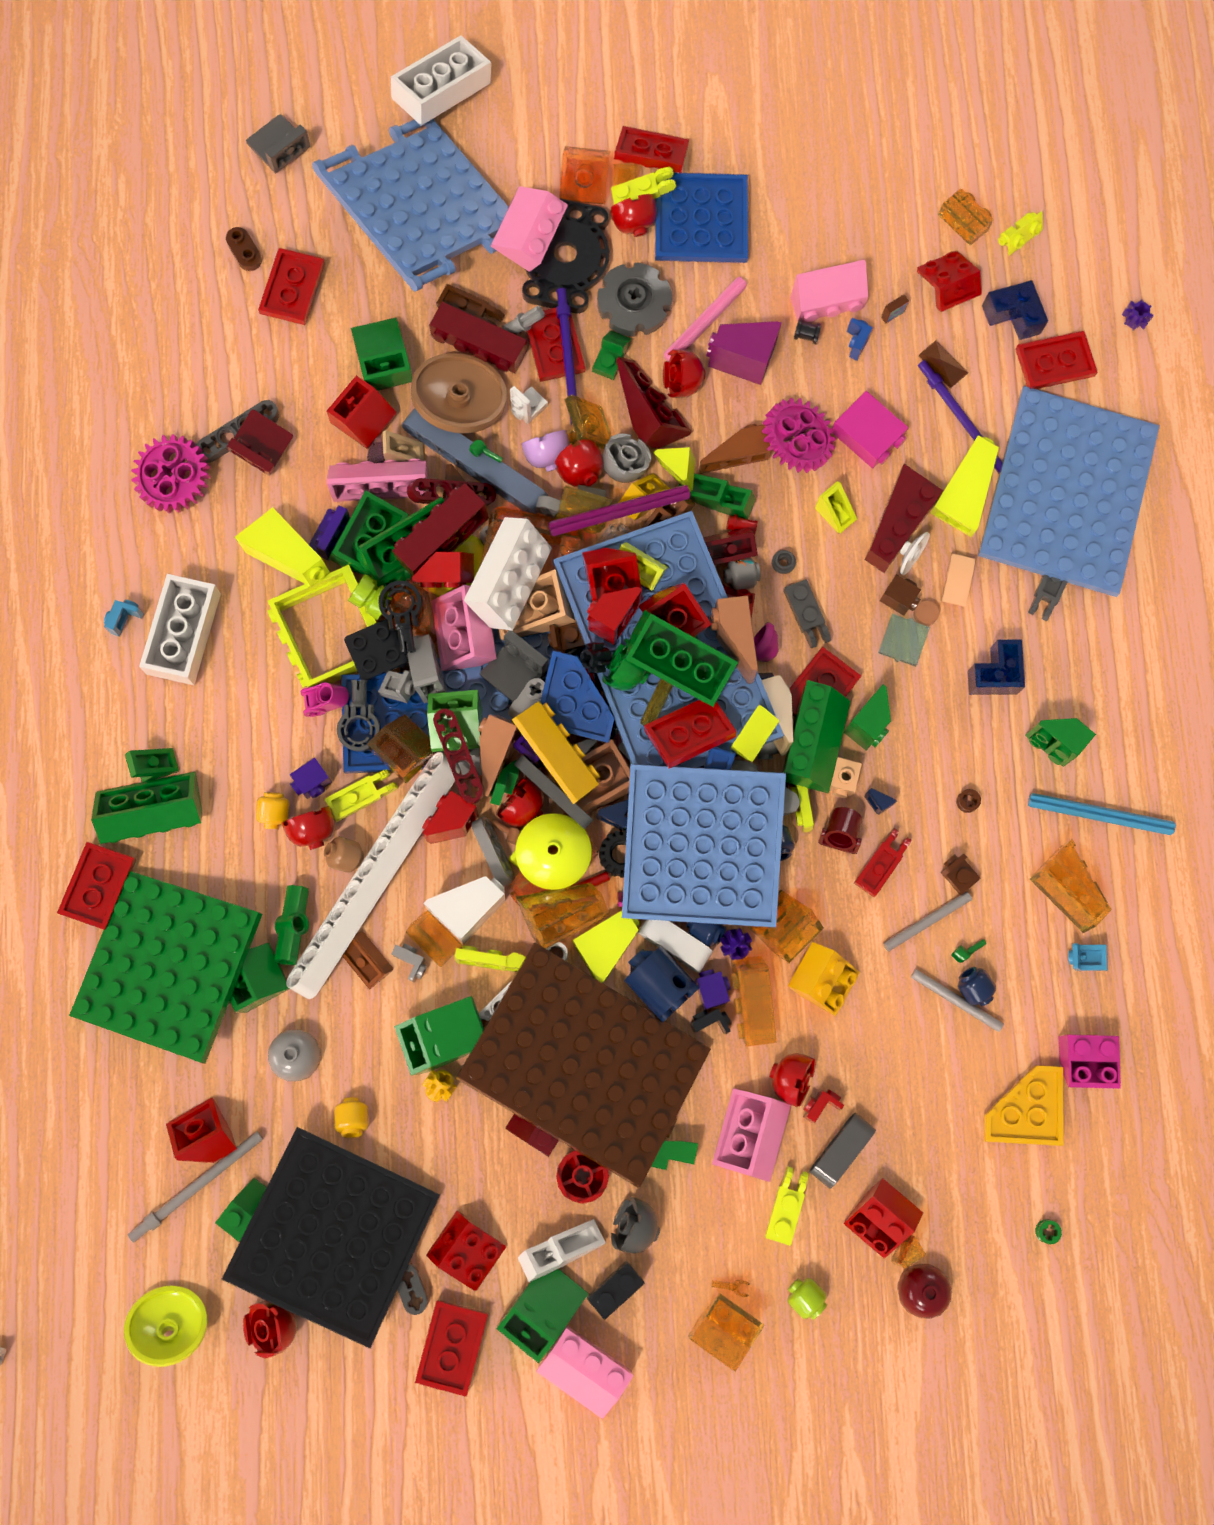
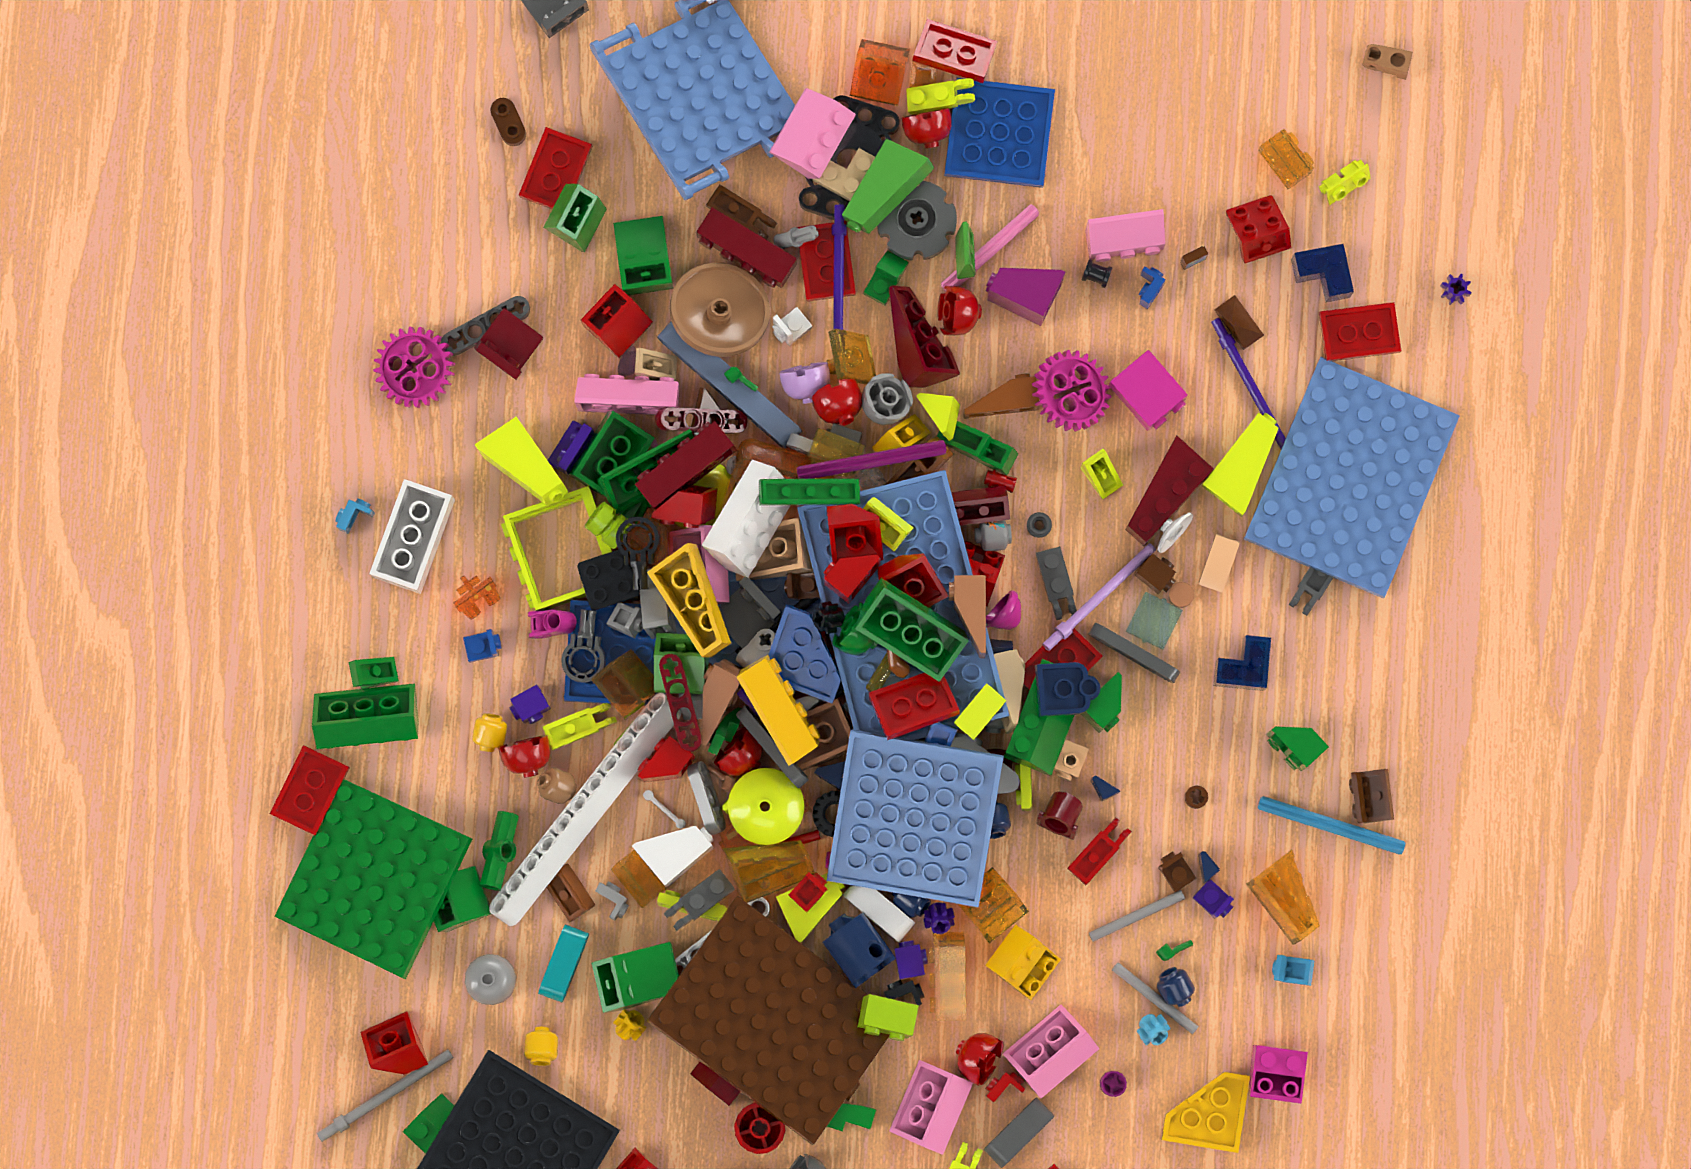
camera: 15 degrees right, 5 degrees up
none -> clear orange hips [453,575,501,620]
none -> blue bracket [463,629,502,663]
none -> teal beam [538,924,589,1003]
none -> green slope [543,184,607,253]
none -> white hinge [643,790,686,829]
none -> yellow wedge [647,543,731,658]
none -> dark grey hinge [664,869,735,931]
none -> green tile [759,479,860,506]
none -> red bracket [788,872,828,913]
none -> tan plate [813,148,875,201]
none -> bright green slope [842,139,934,234]
none -> lime brick [858,994,919,1041]
none -> dark orange arm [887,649,910,678]
none -> bright green slope [955,221,976,279]
none -> bright pink slope [1003,1005,1099,1099]
none -> dark blue plate [1035,662,1100,717]
none -> lavender bar [1042,543,1156,651]
none -> dark grey beam [1088,623,1180,683]
none -> magenta wheel [1100,1071,1127,1097]
none -> medium azure gear [1137,1014,1170,1045]
none -> dark purple bracket [1192,879,1234,919]
none -> dark blue slope [1198,851,1220,883]
none -> reddish brown bracket [1349,769,1394,824]
none -> medium nougat leg [1362,44,1413,80]

